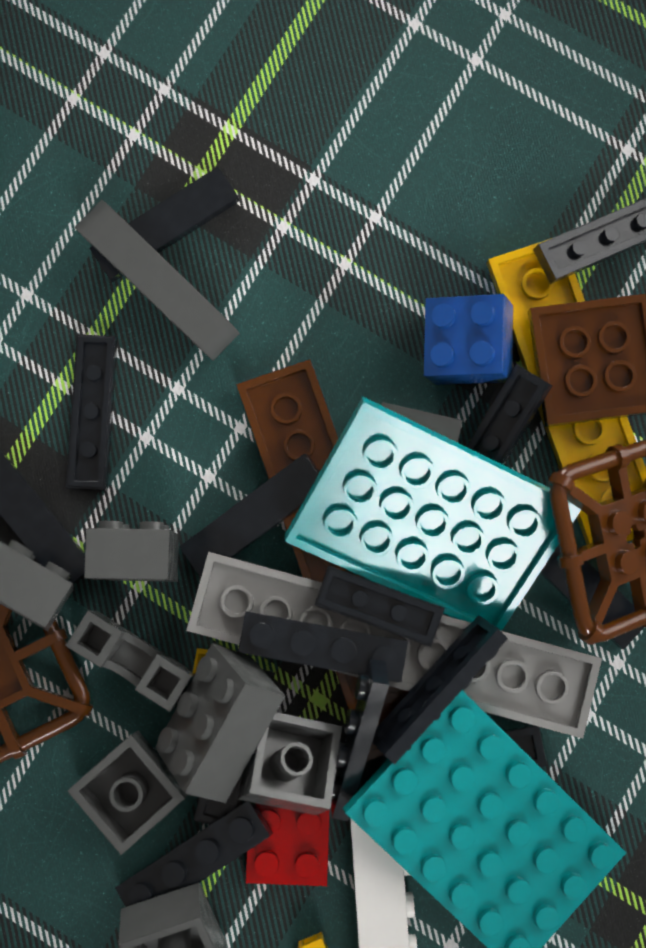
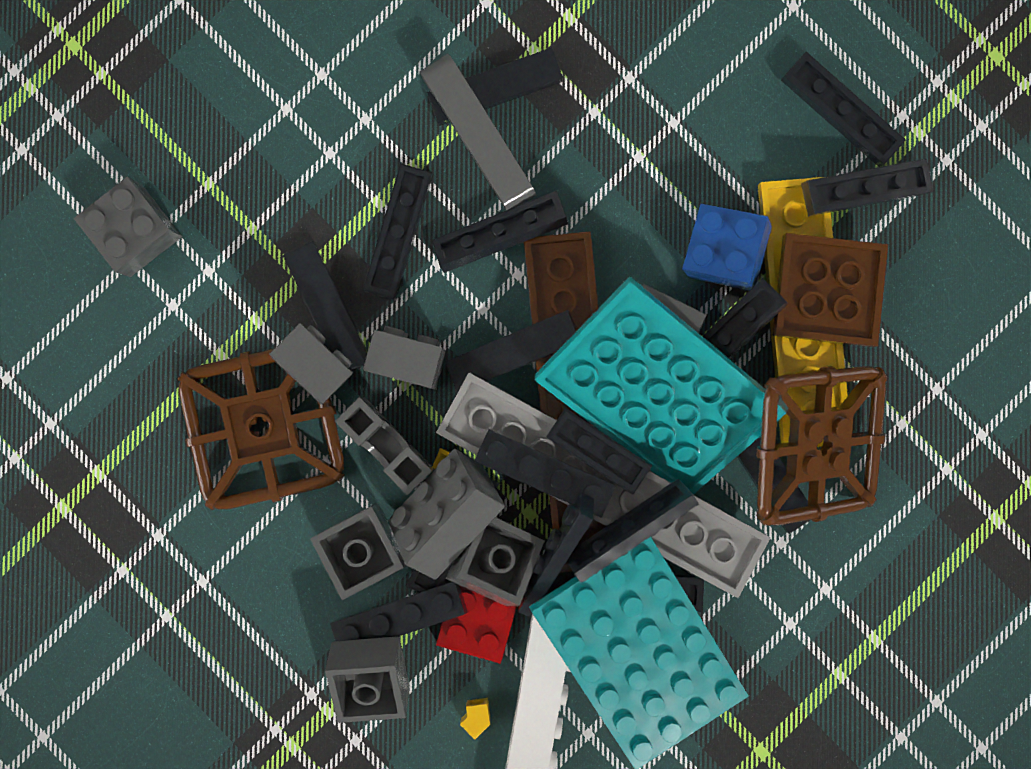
camera: 15 degrees right, 5 degrees up
none -> black plate [432,191,569,273]
none -> black plate [781,52,906,167]

